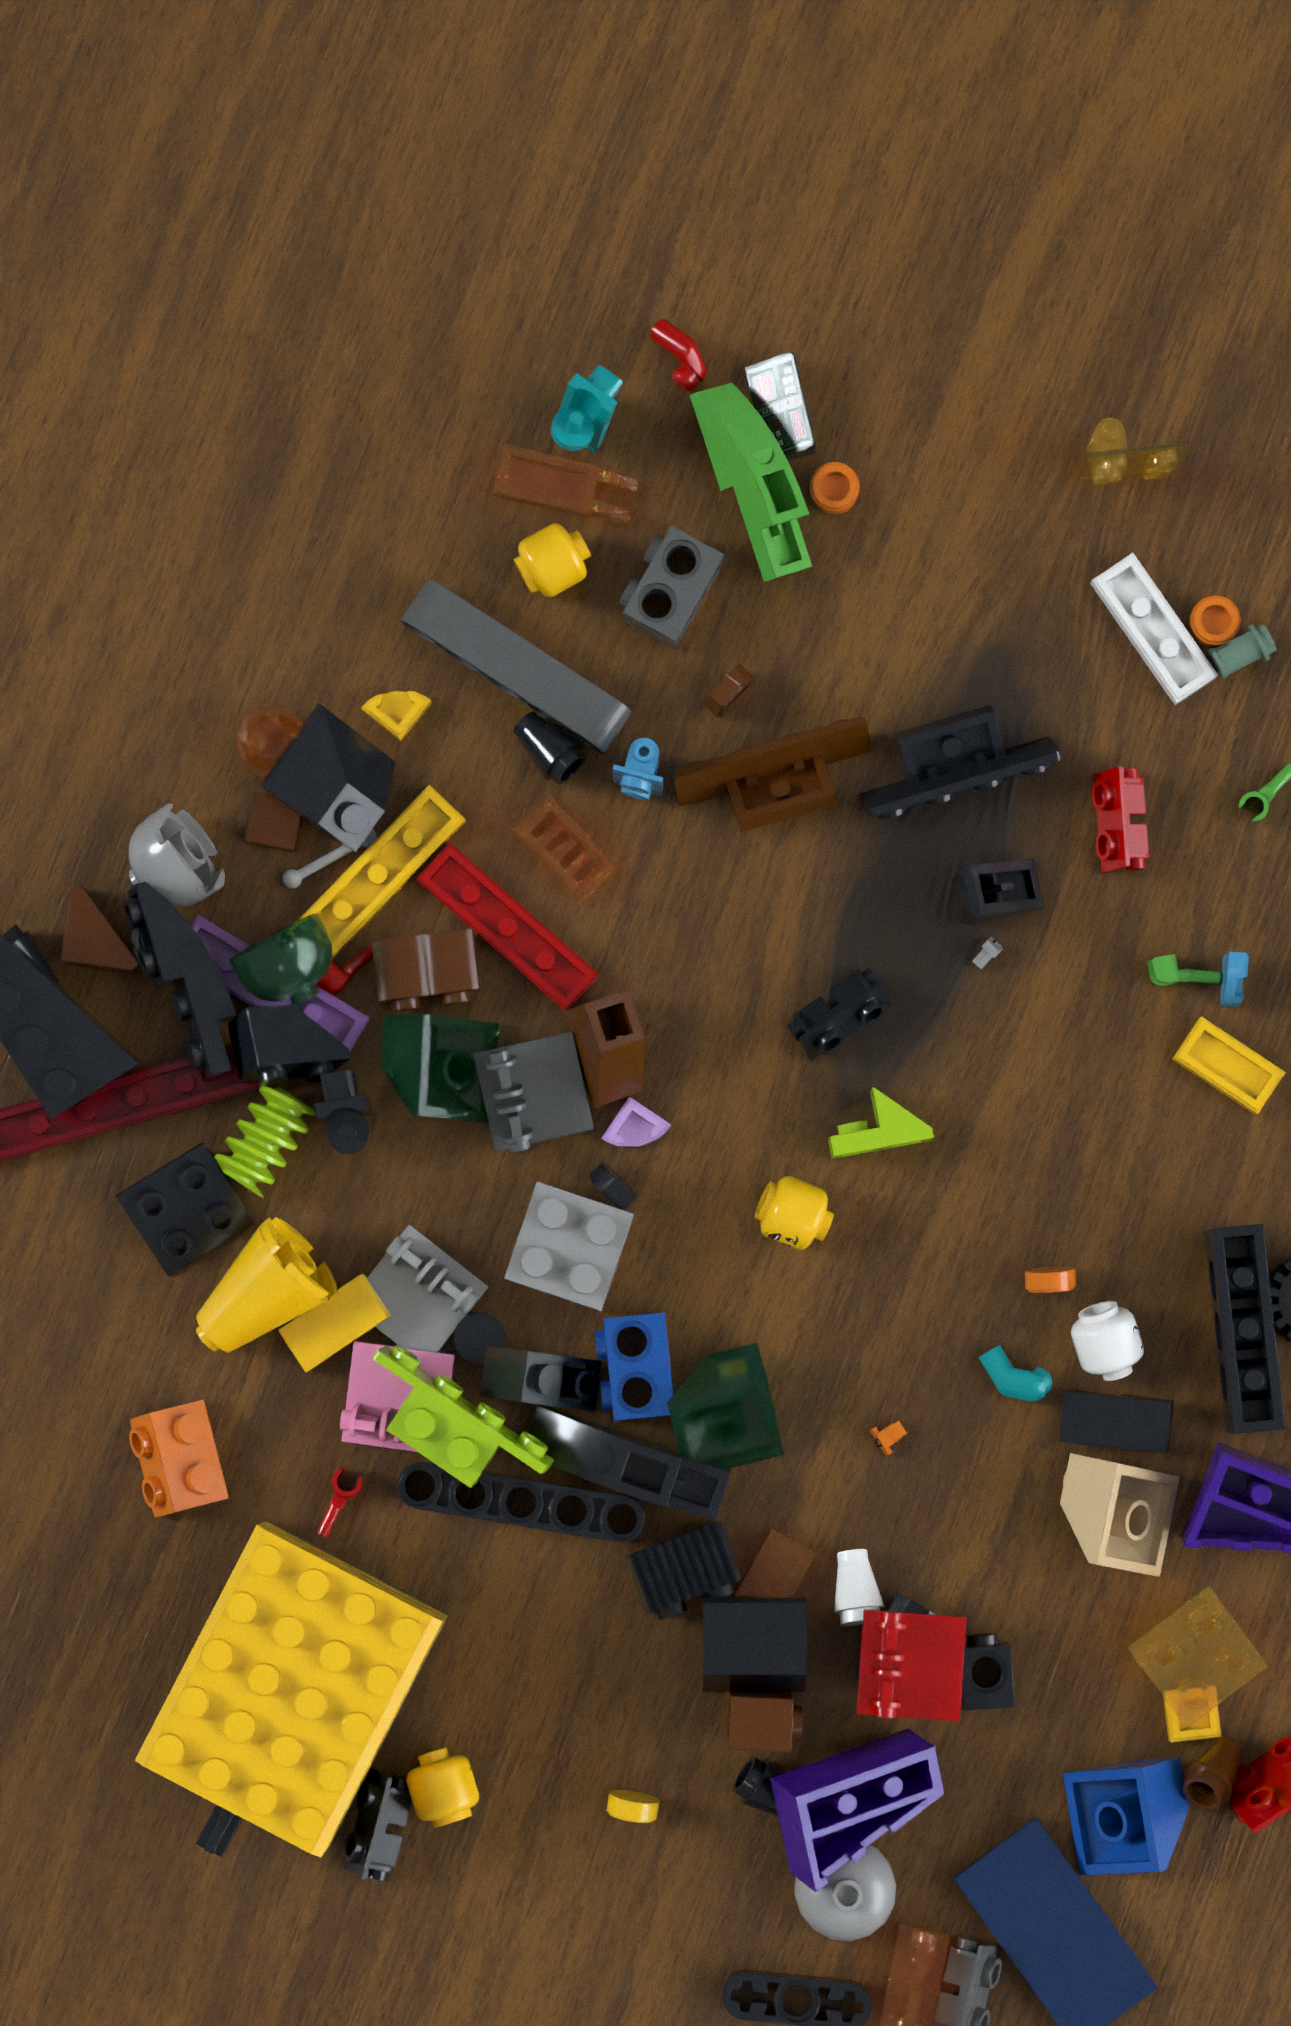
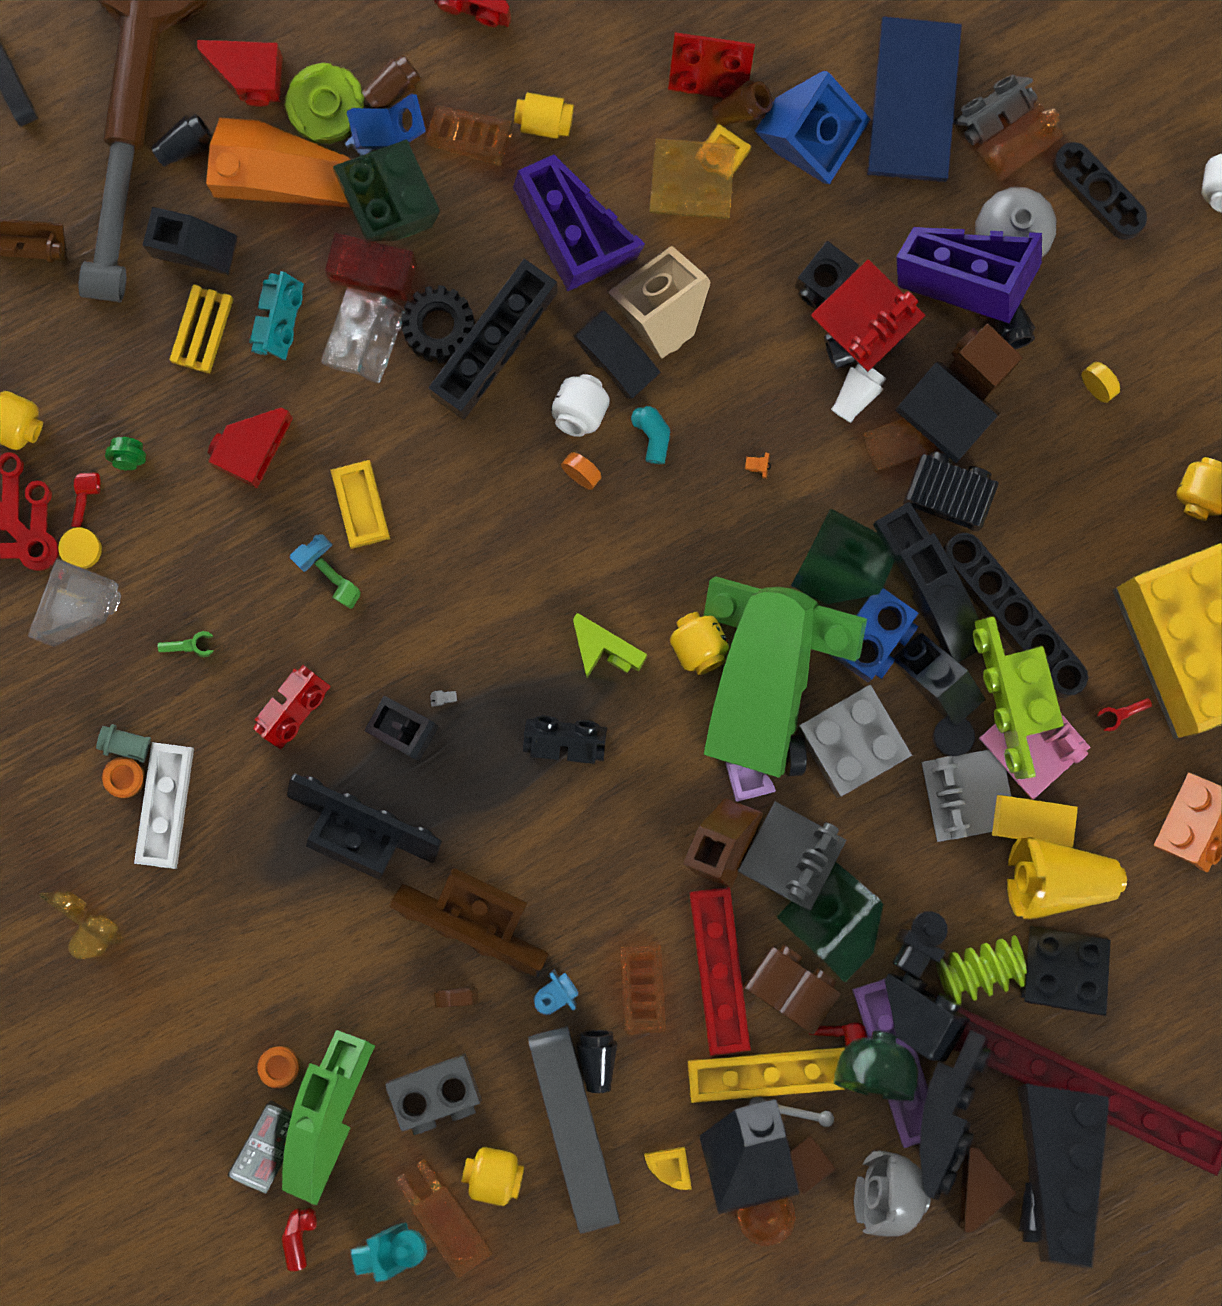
camera: 140 degrees left, 0 degrees up
none -> bright green slope [704,576,867,778]

